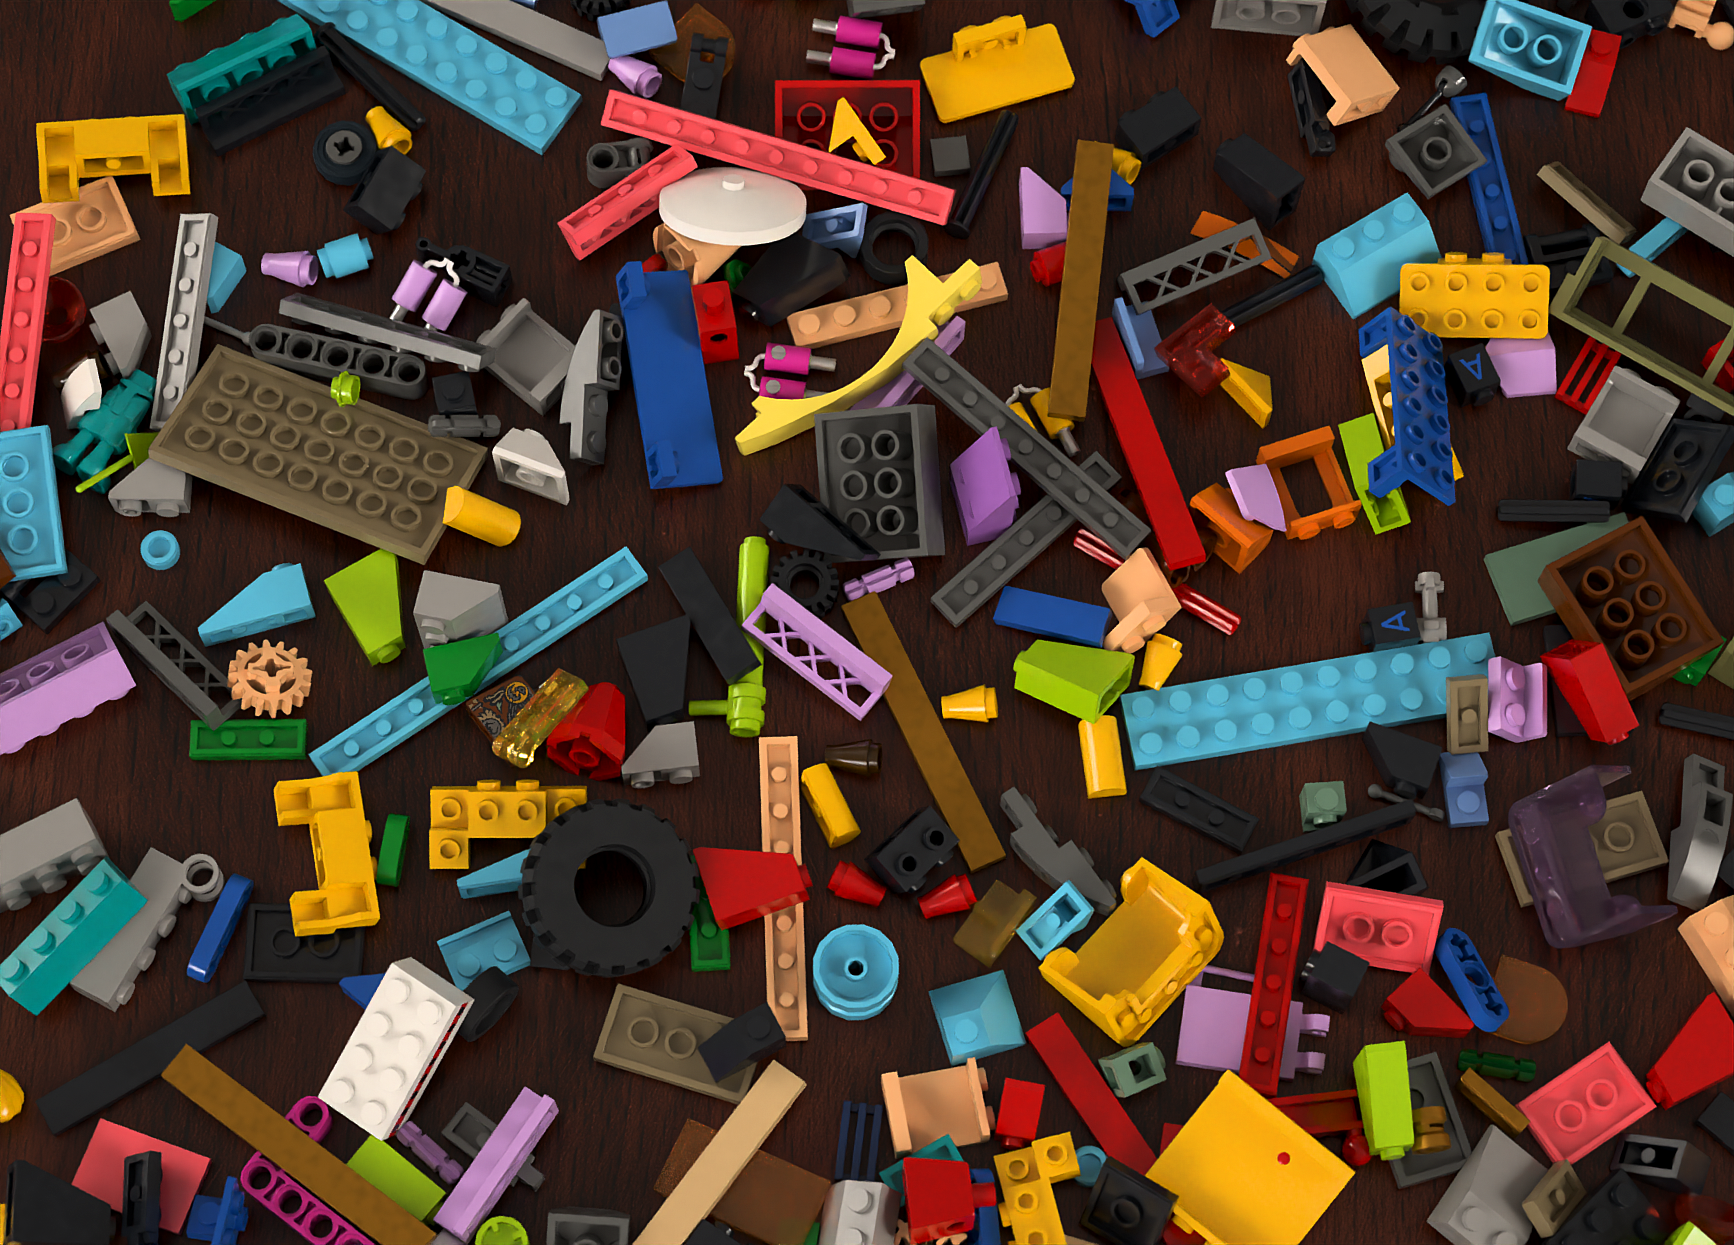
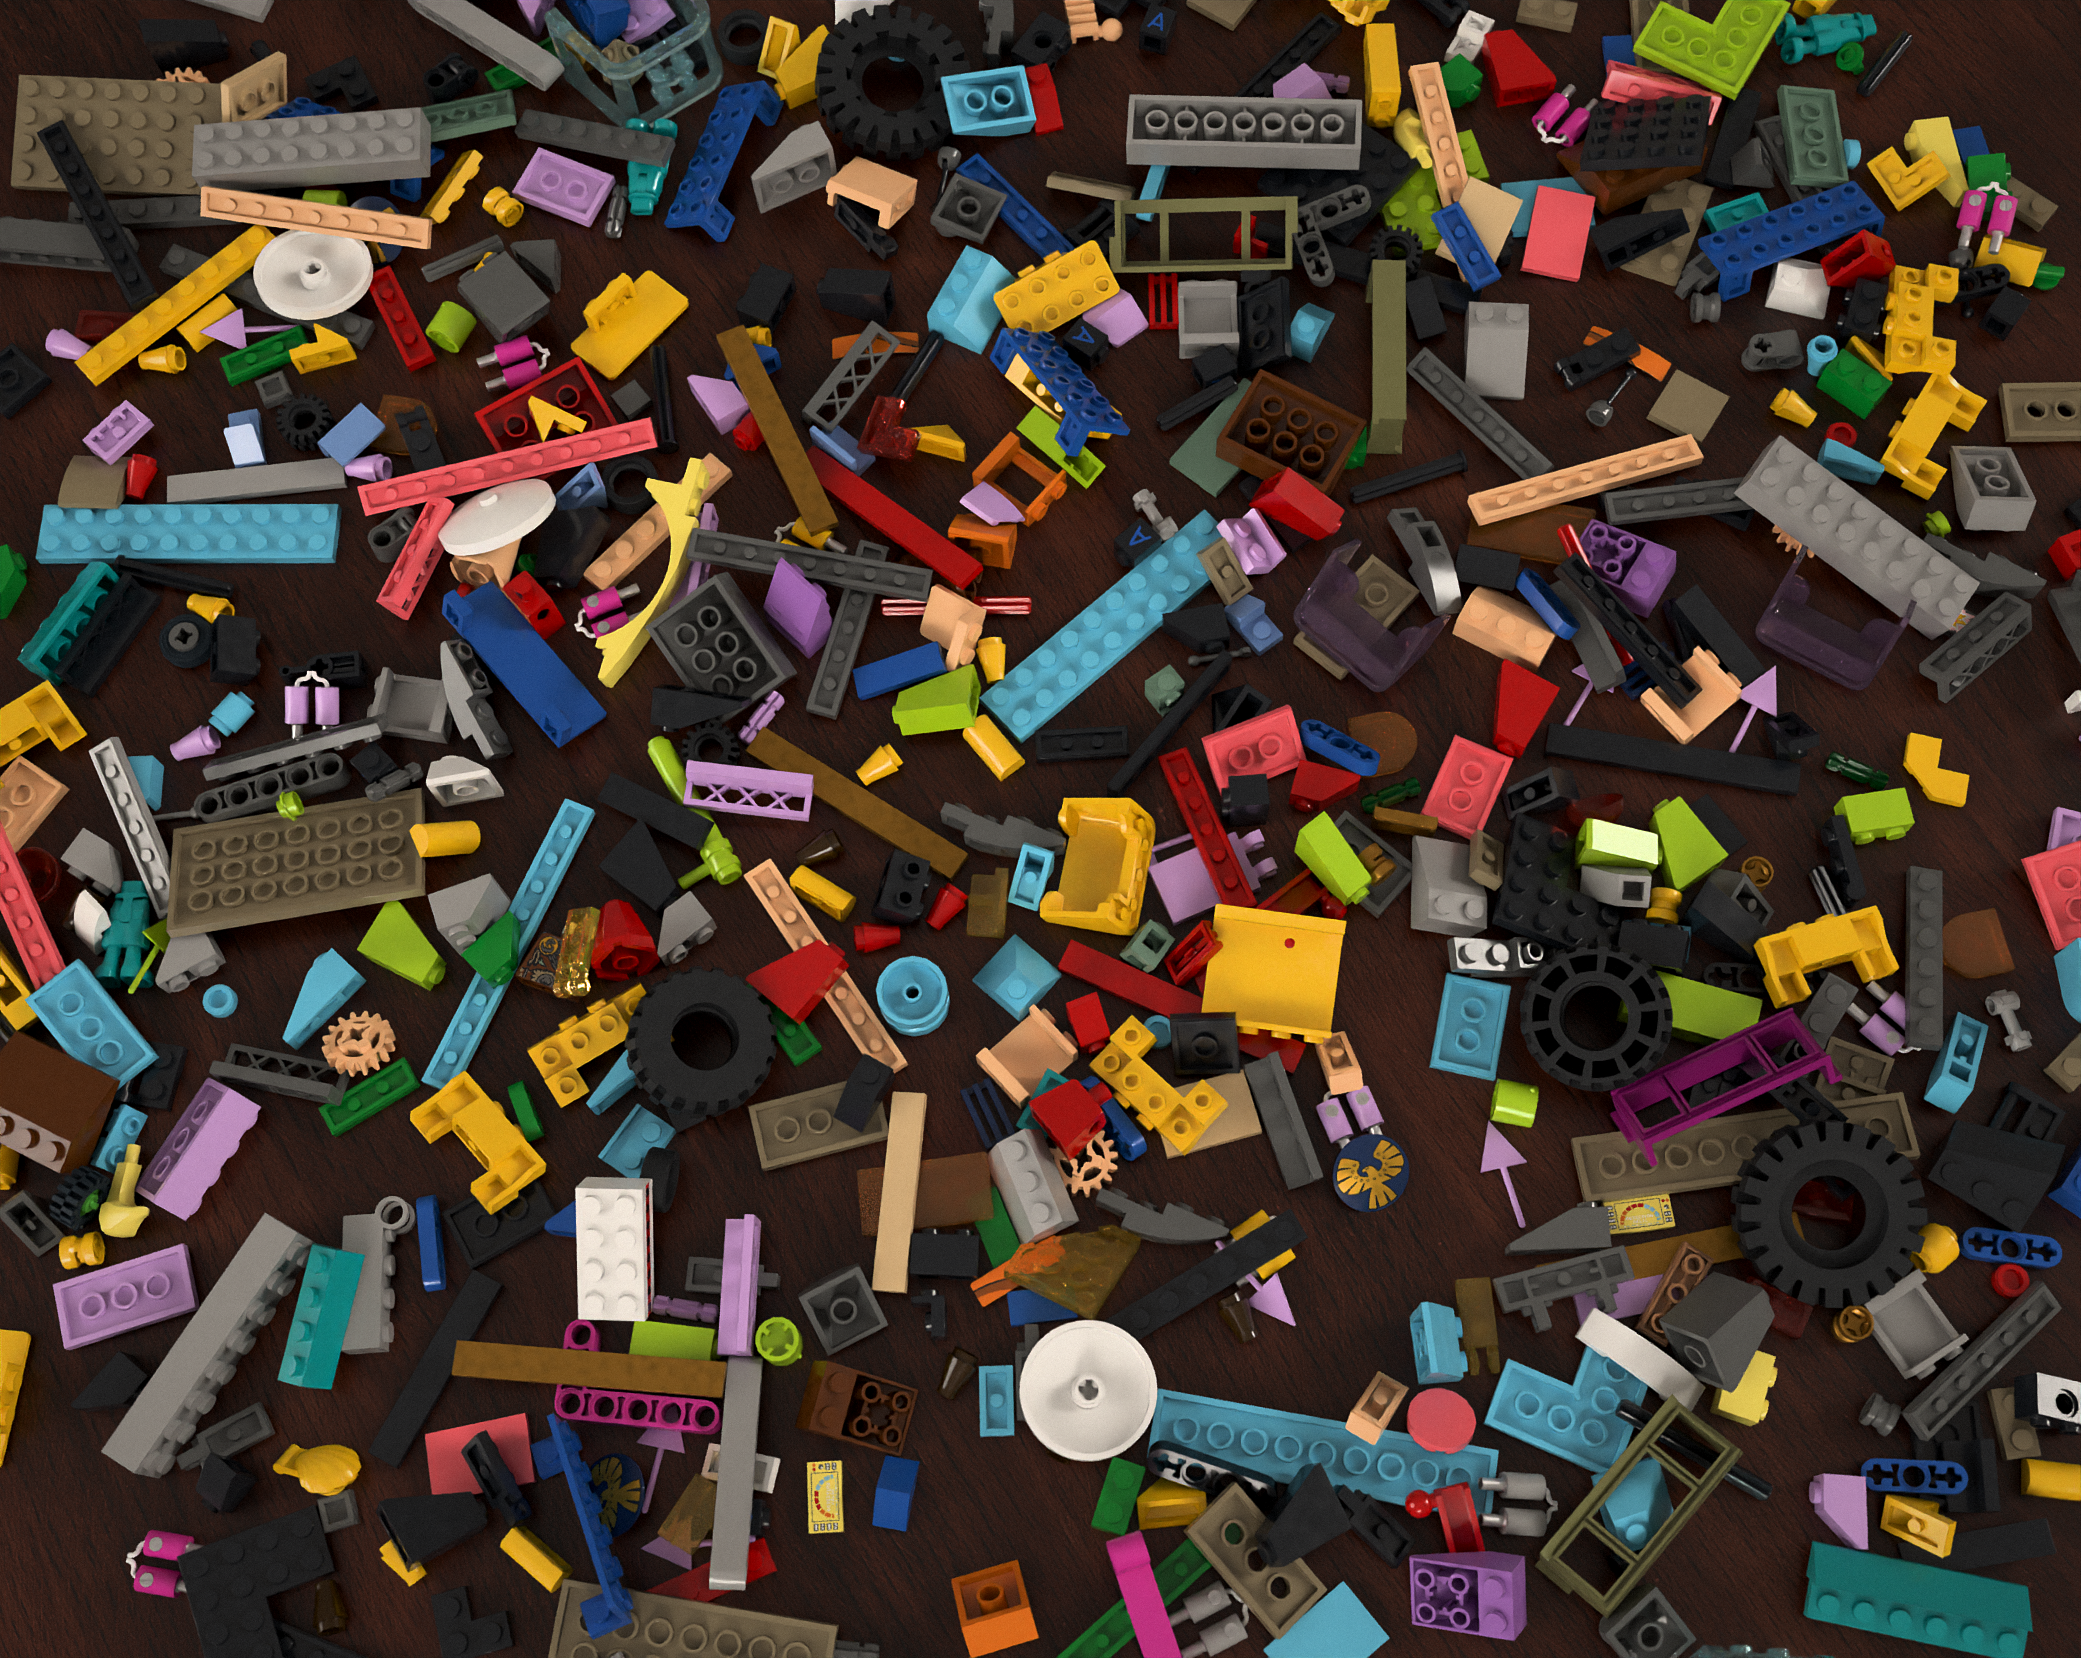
camera: 25 degrees left, 0 degrees up
none -> red tile [1164,920,1223,986]

